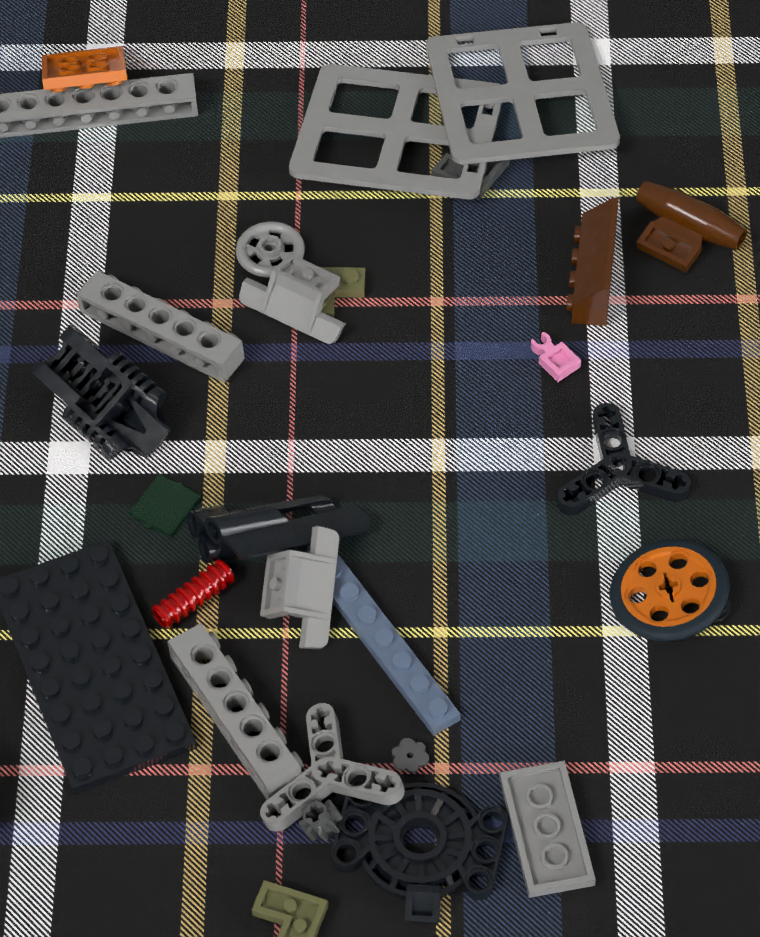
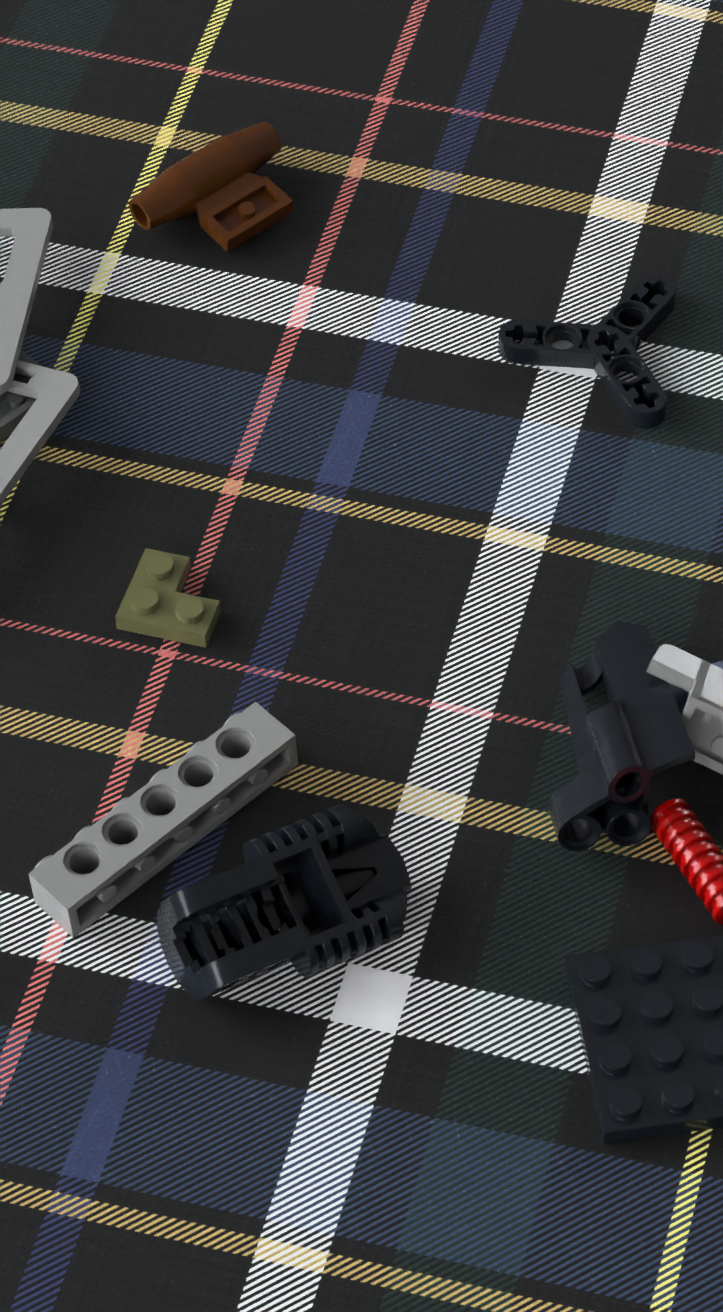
camera: 75 degrees left, 5 degrees down
clear green piece [129,474,202,538] -> none
light grey plate [236,221,305,278] -> none
light grey plate [239,254,346,344] -> none
bright pink plate [531,332,581,382] -> none
reddish brown slope [566,198,619,326] -> none

